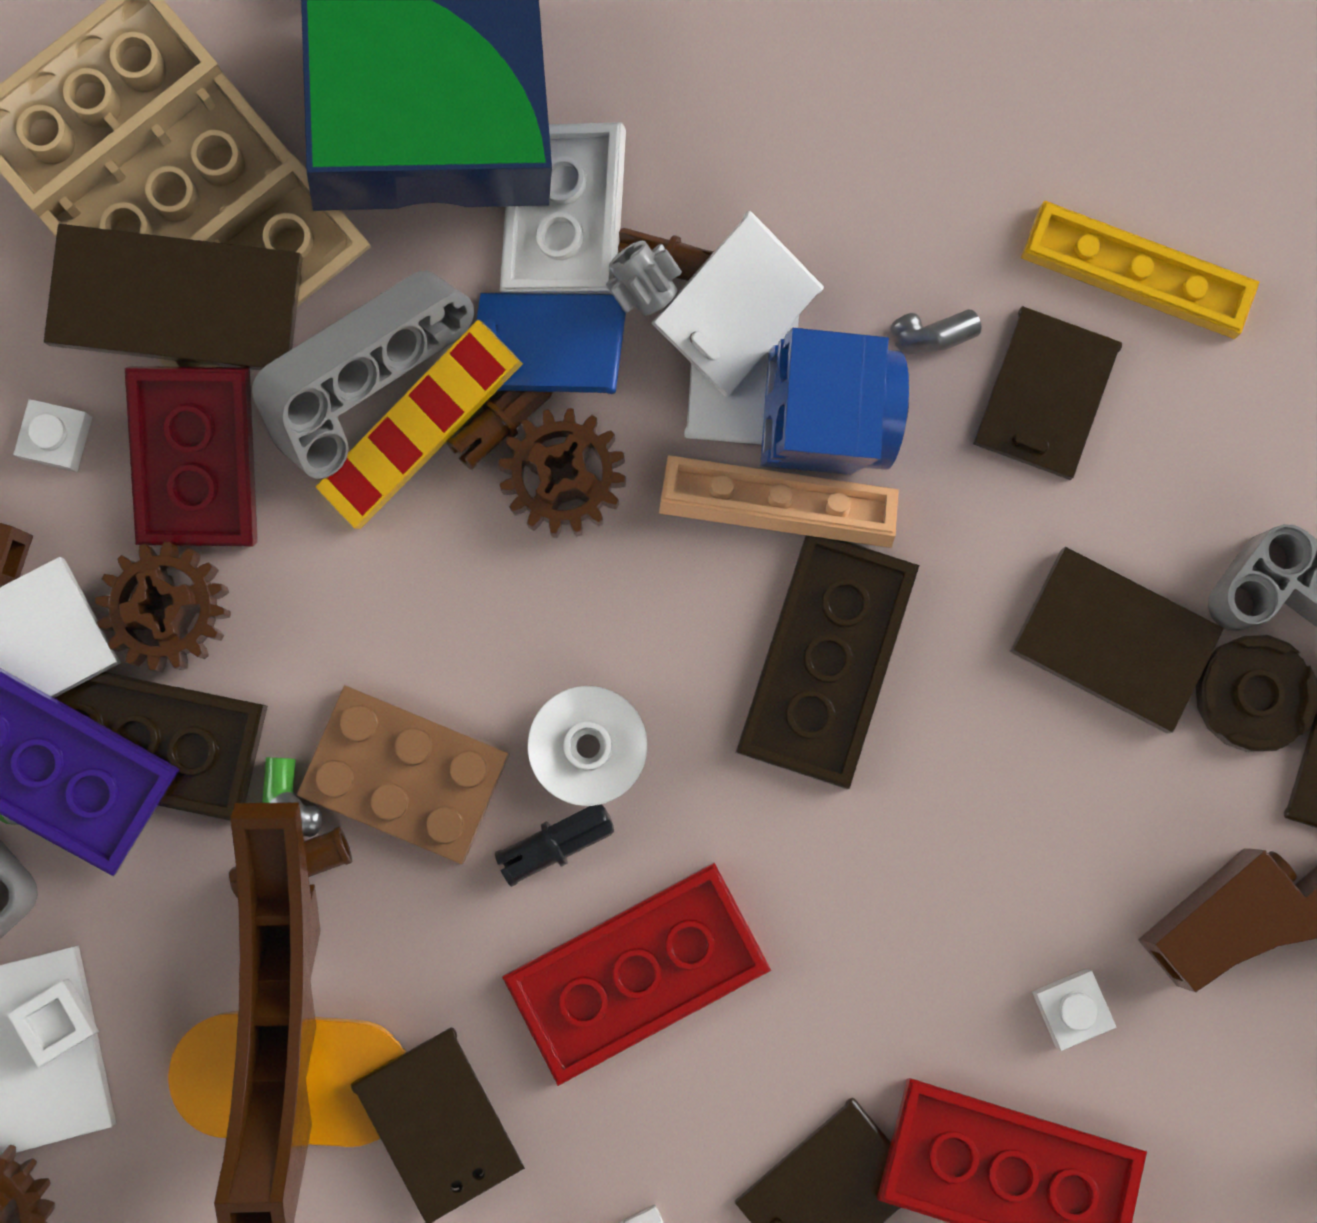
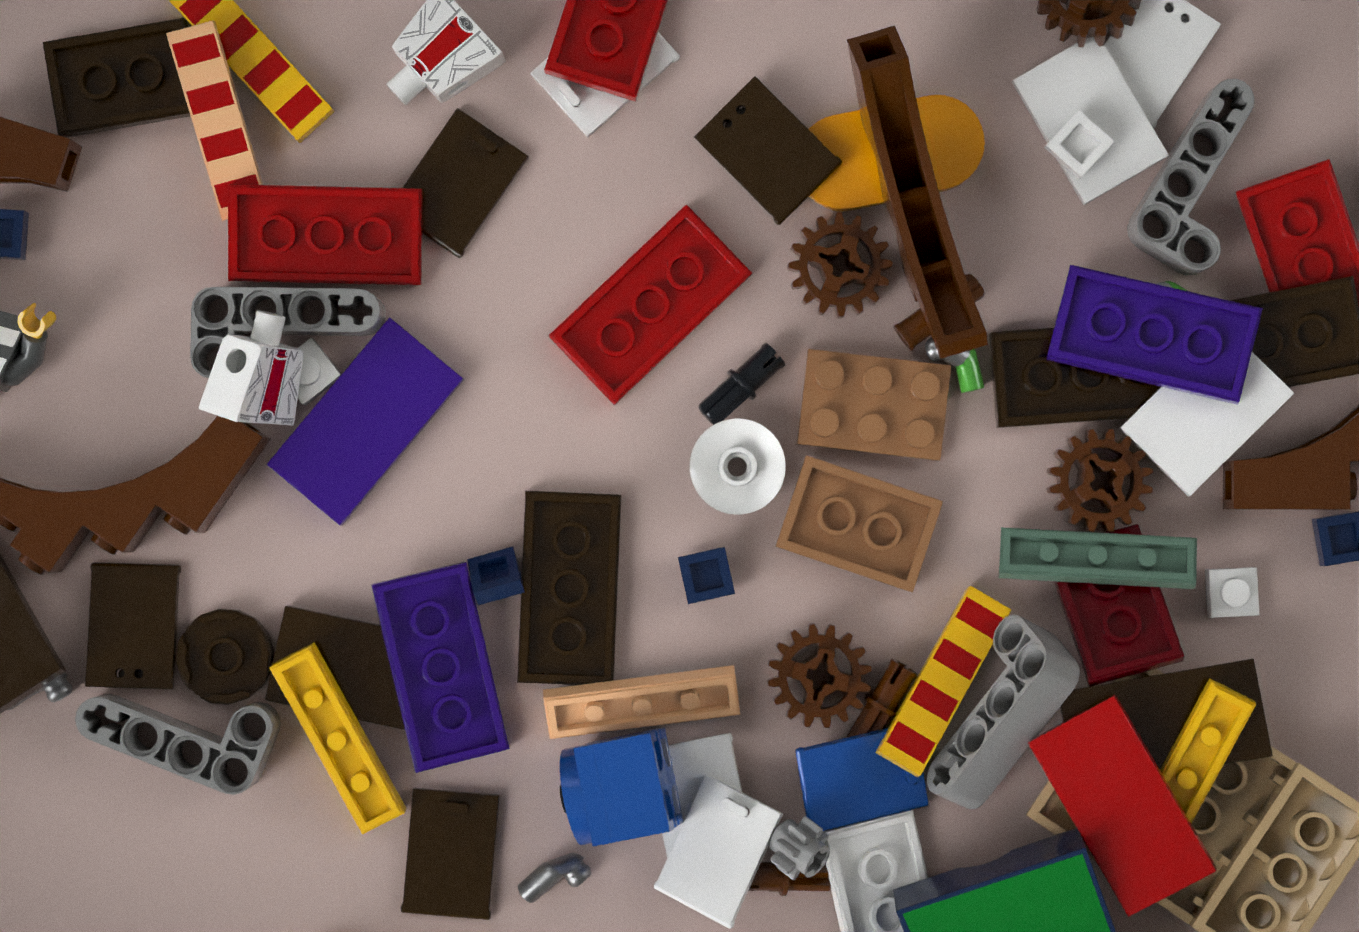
camera: 170 degrees right, 5 degrees up
none -> light grey beam [190,287,386,378]
none -> white torso [199,310,303,426]
none -> dark purple tile [267,317,464,526]
none -> yellow tile [269,642,407,835]
none -> dark purple tile [371,562,510,773]
none -> dark blue plate [467,546,525,606]
none -> dark blue plate [678,547,735,604]
none -> medium nougat plate [775,455,943,593]
none -> reddish brown gear [787,212,893,318]
none -> sand green tile [999,527,1197,589]
none -> red tile [1028,694,1217,917]
none -> yellow tile [1160,678,1256,824]

